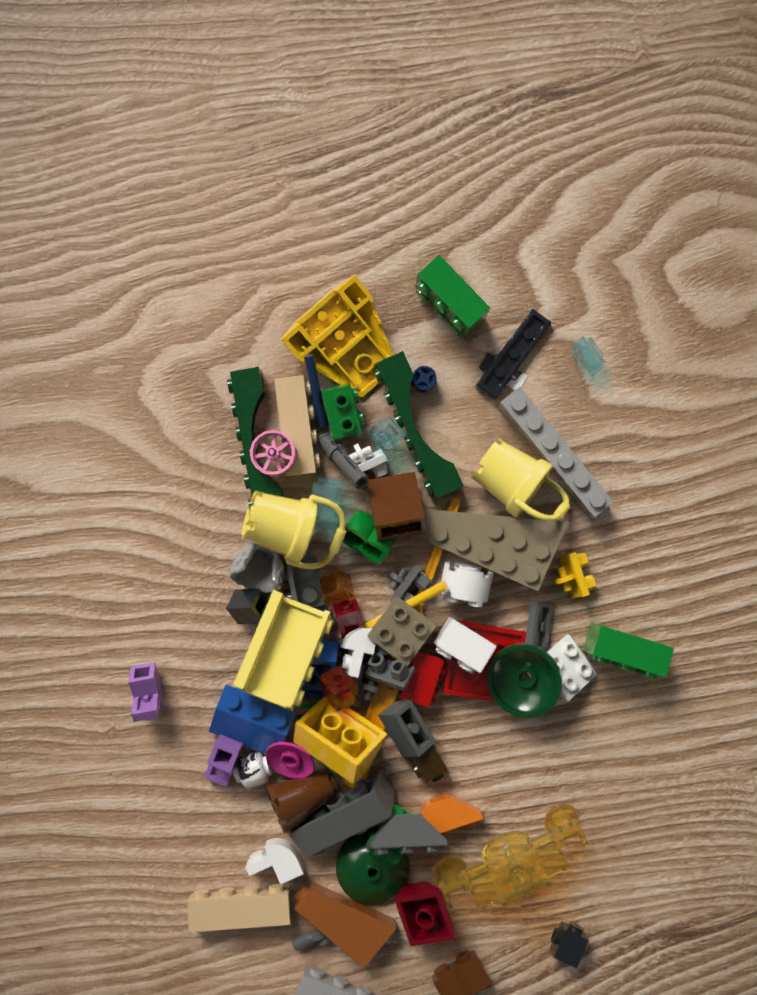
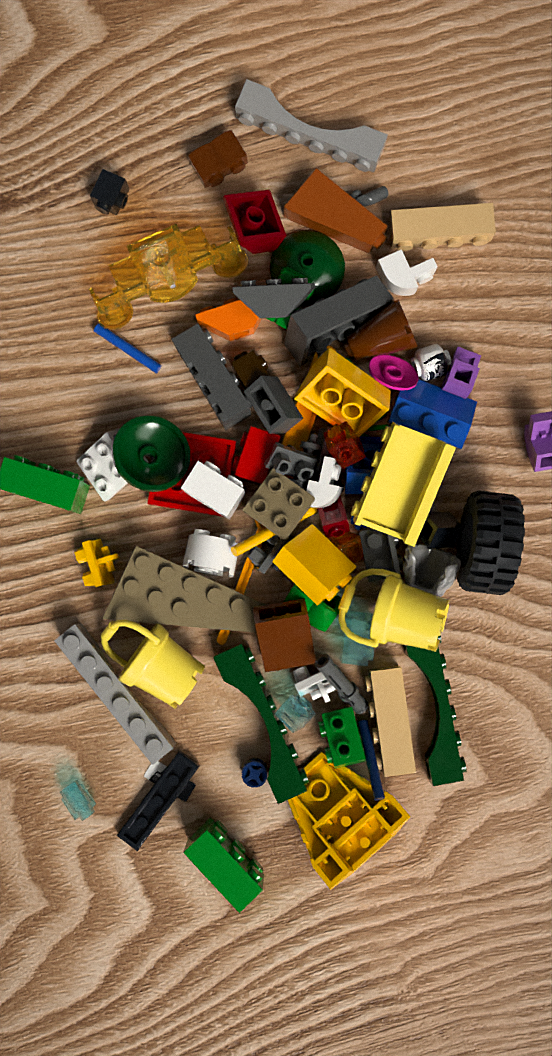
camera: 175 degrees left, 0 degrees up
bright pink wheel [250,430,297,476] -> none
dark grey tile [525,600,553,652] -> none
none -> blue bar [94,323,162,374]
none -> dark grey wedge [172,324,252,431]
none -> yellow brick [272,524,357,606]
none -> black tyre [456,490,525,595]

